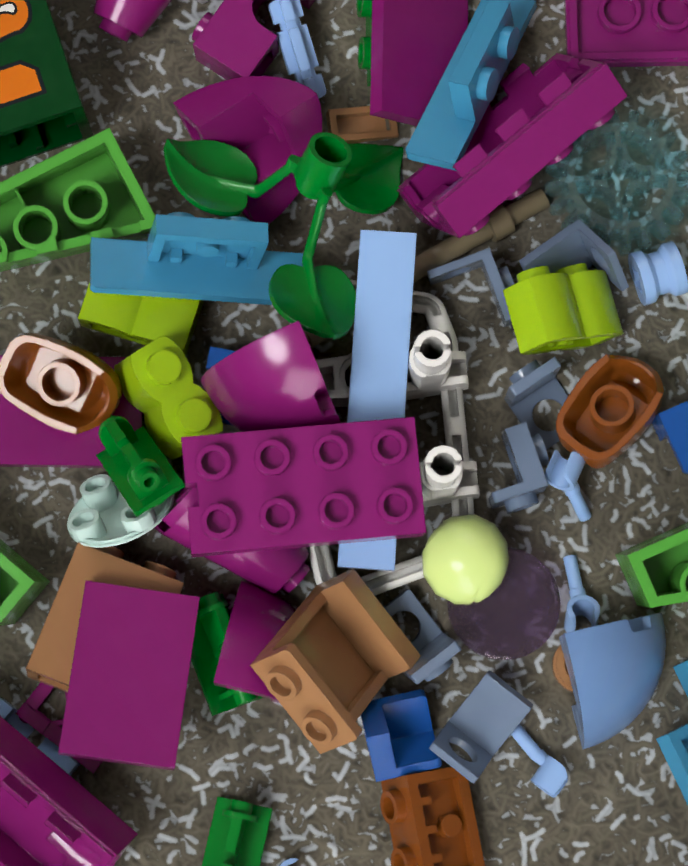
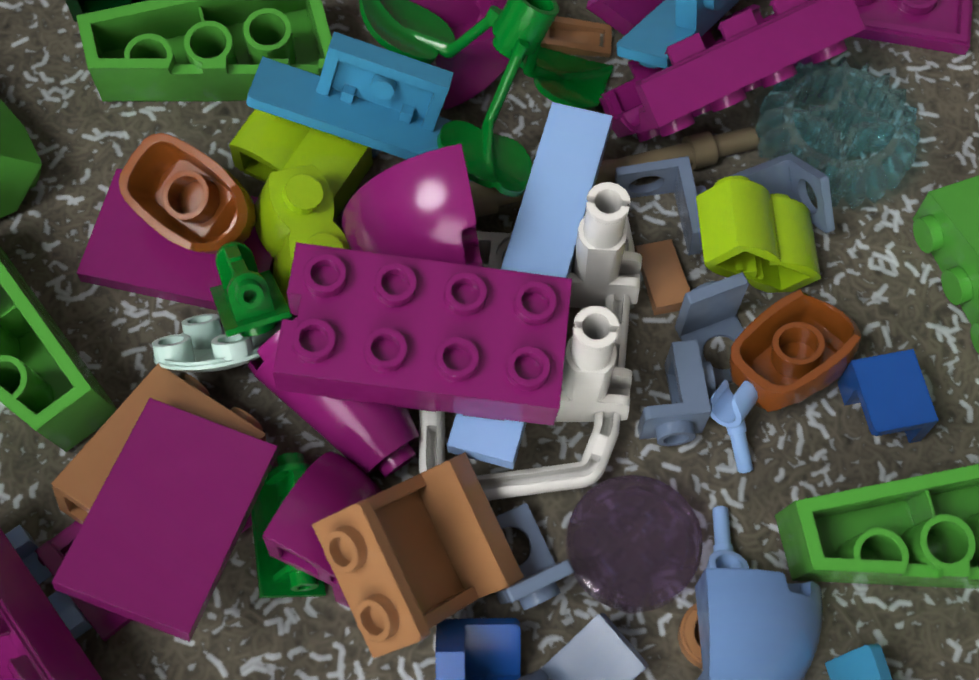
camera: 10 degrees right, 15 degrees down
yellowish green hair [422,514,509,605] -> none
light blue wheel [628,241,688,306] -> none
none -> medium nougat piece [635,239,690,316]

